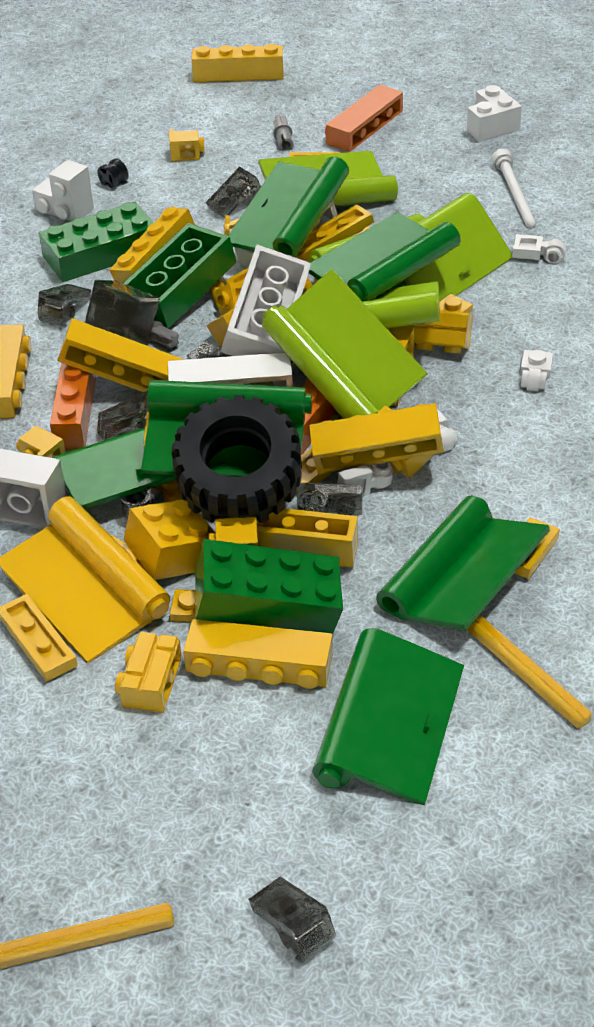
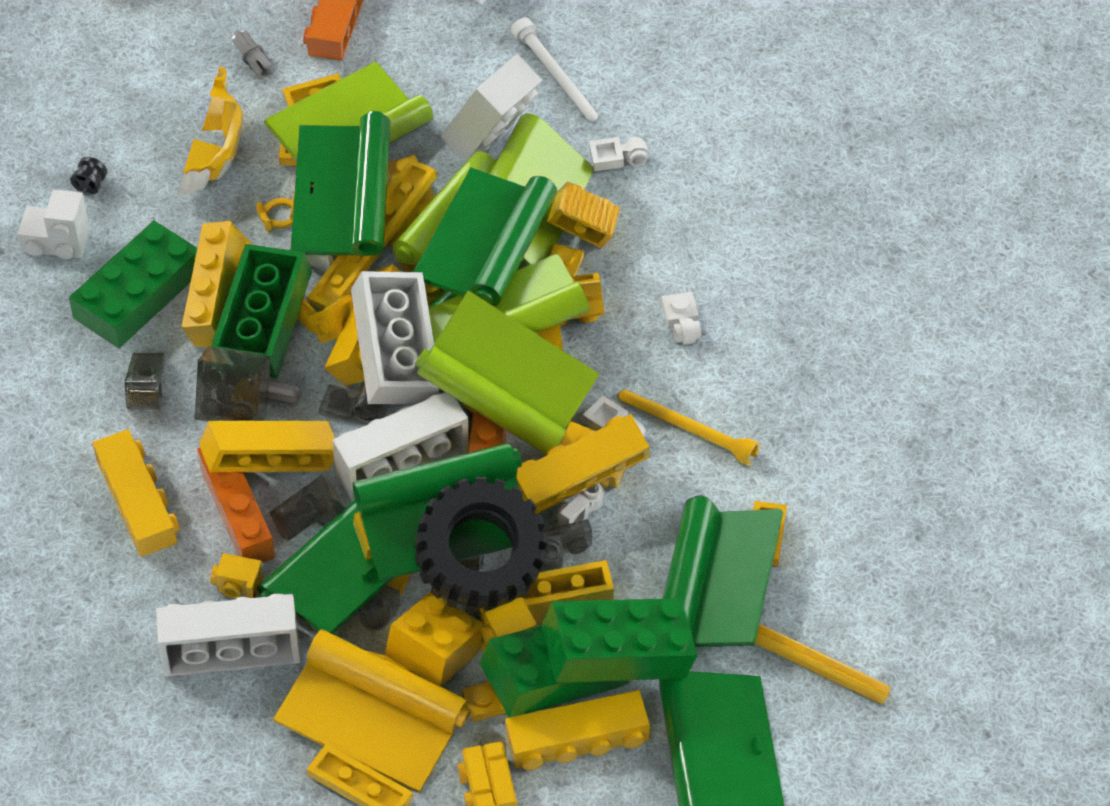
camera: 25 degrees left, 10 degrees up
yellow brick [169,129,205,161] -> none
clear smoke plate [206,166,261,218] -> none
none -> yellow animal [177,66,244,197]
none -> white brick [441,54,543,161]
none -> green brick [541,598,698,683]
none -> yellow brick [547,182,620,248]
none -> yellow piece [618,389,760,466]

